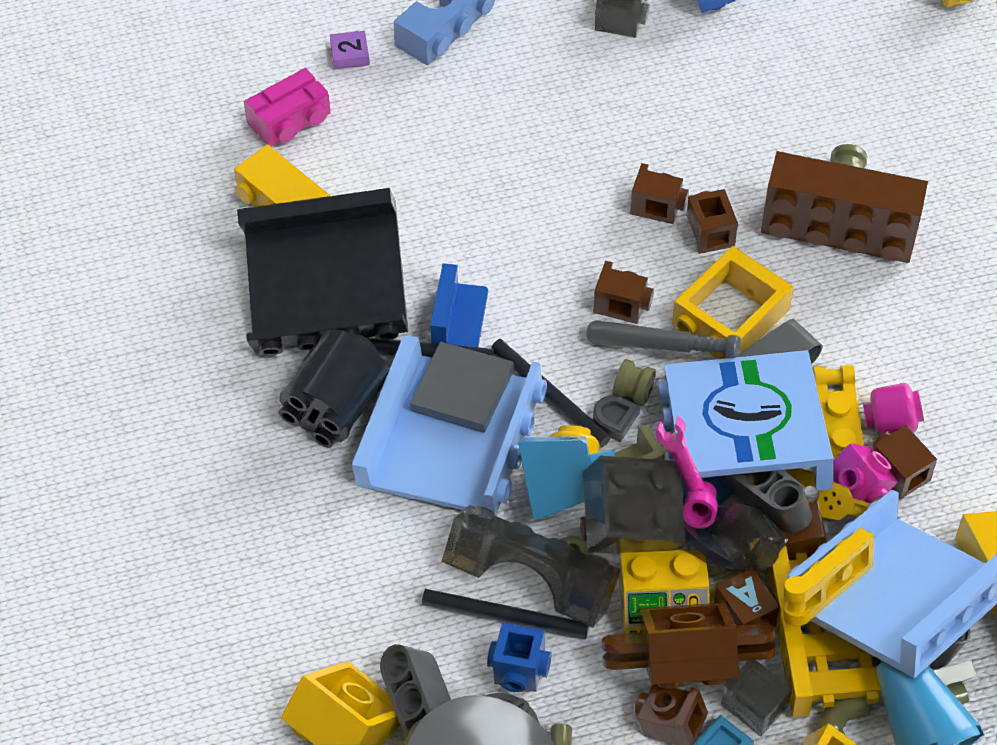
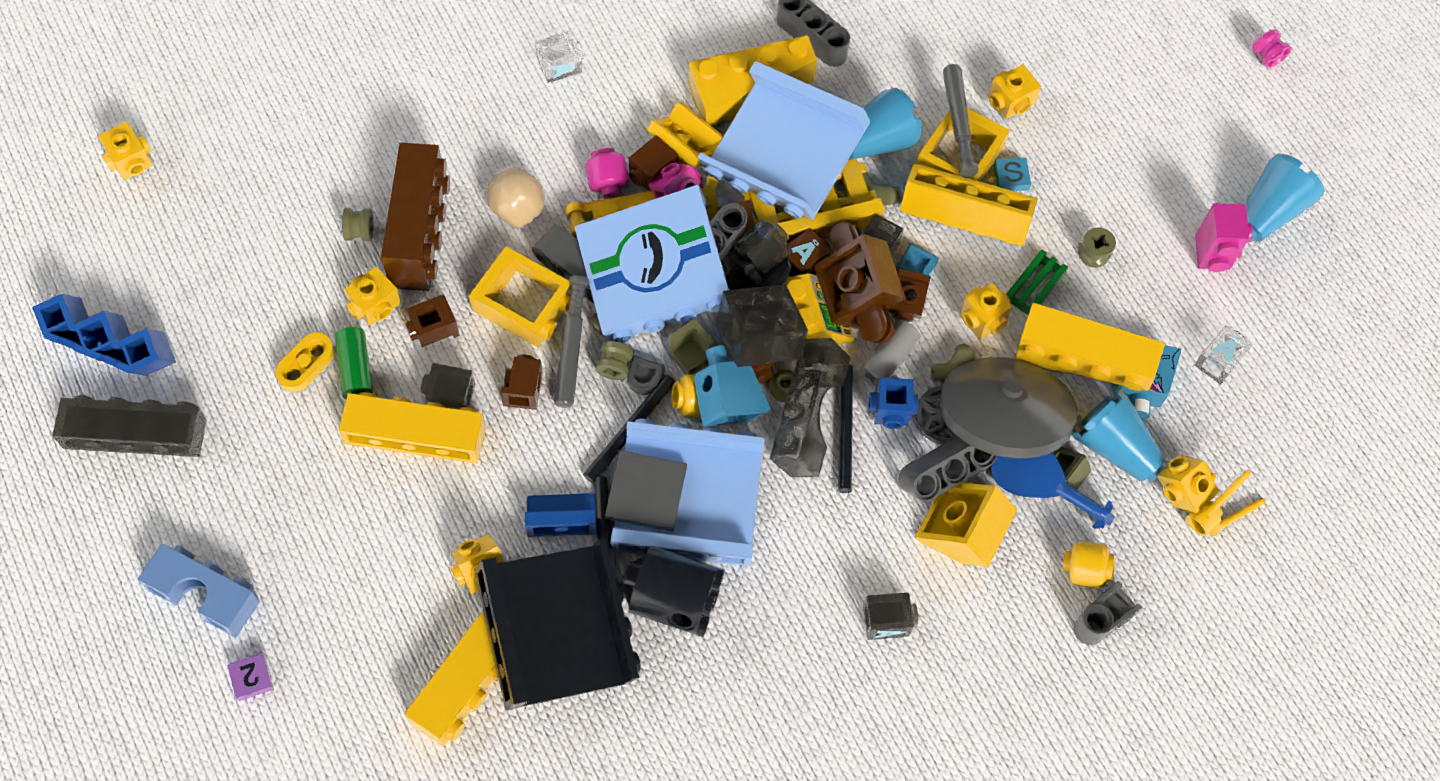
camera: 105 degrees left, 10 degrees up
dark pink brick [243,67,331,147] -> none
reddish brown brick [630,163,689,224] -> none
dark pink brick [656,416,718,528] -> none
yellow plate [784,528,874,626] -> none
none -> yellow plate [275,332,335,392]
none -> green piece [335,327,373,399]
none -> yellow brick [338,392,486,464]
none -> yellow brick [344,266,401,326]
none -> clear smoke brick [421,363,476,410]
none -> yellow brick [450,534,504,595]
none -> tan hair [486,167,545,228]
none -> yellow bracket [647,102,724,167]
none -> light grey piece [859,320,921,387]
none -> clear smoke brick [863,592,918,640]

